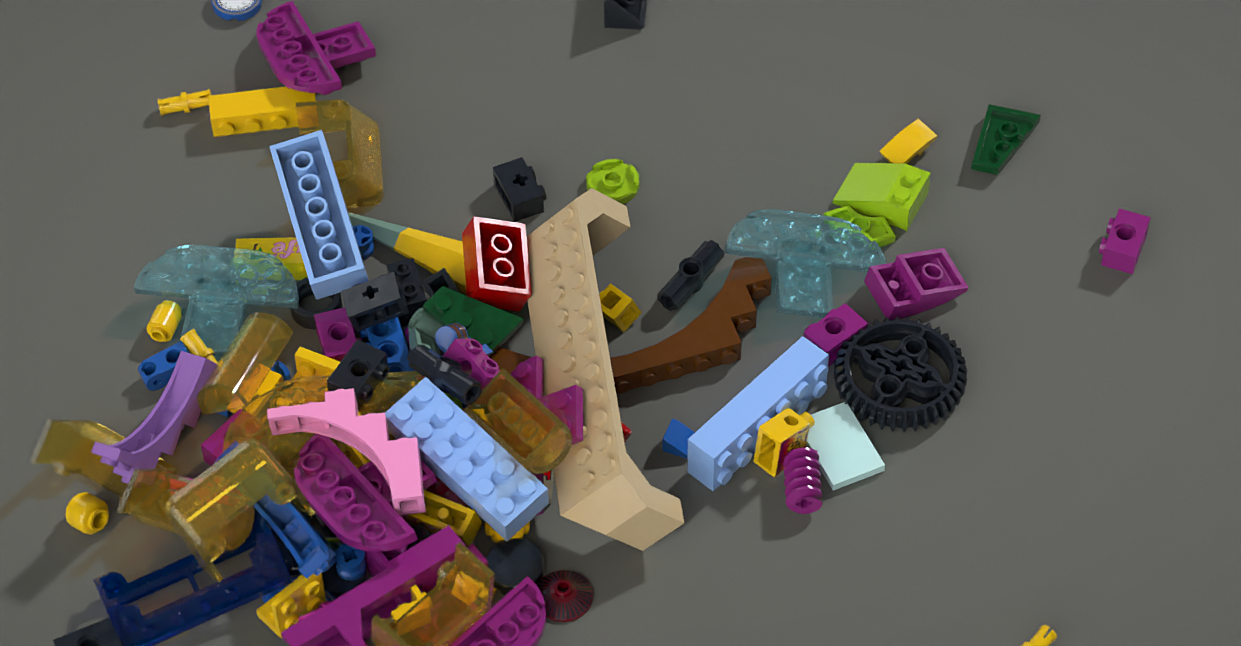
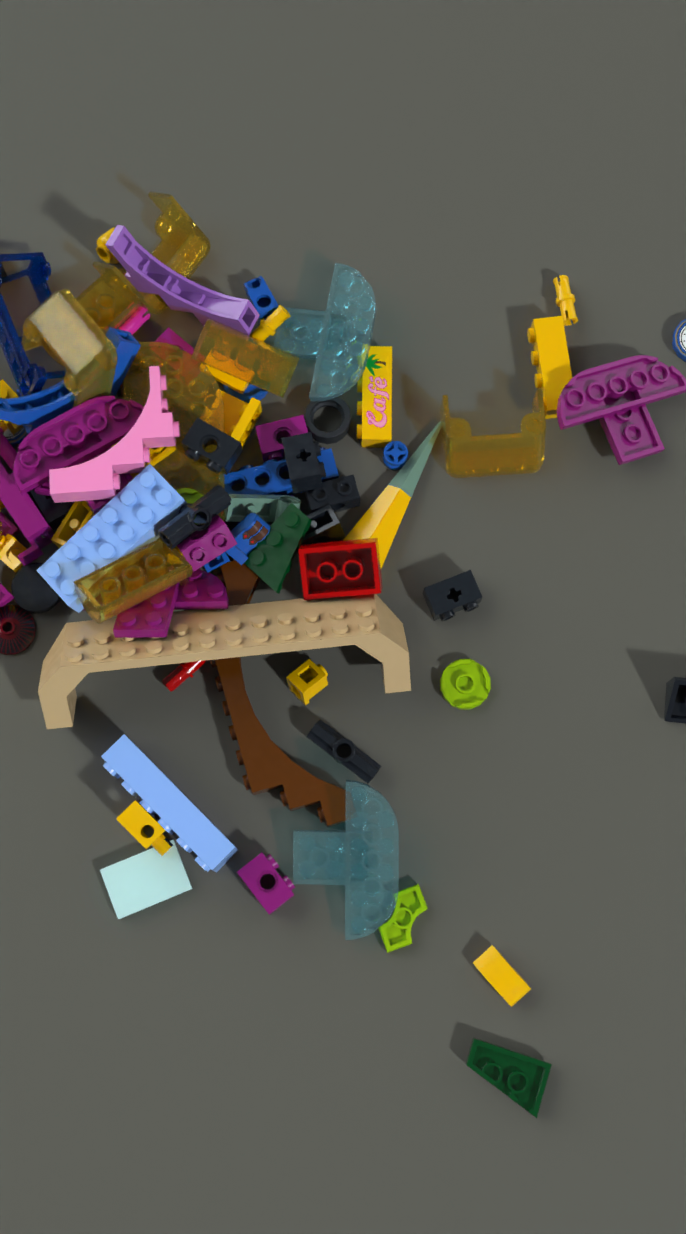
camera: 90 degrees right, 25 degrees up
yellow brick [146,300,182,342] -> none
light blue brick [269,130,369,300] -> none
blue slope [662,418,695,459] -> none
magenta piece [783,448,823,514] -> none
lime slope [833,163,931,231] -> none
black gear [834,316,967,433] -> none
magenta slope [864,248,969,321] -> none
magenta brick [1099,208,1151,274] -> none

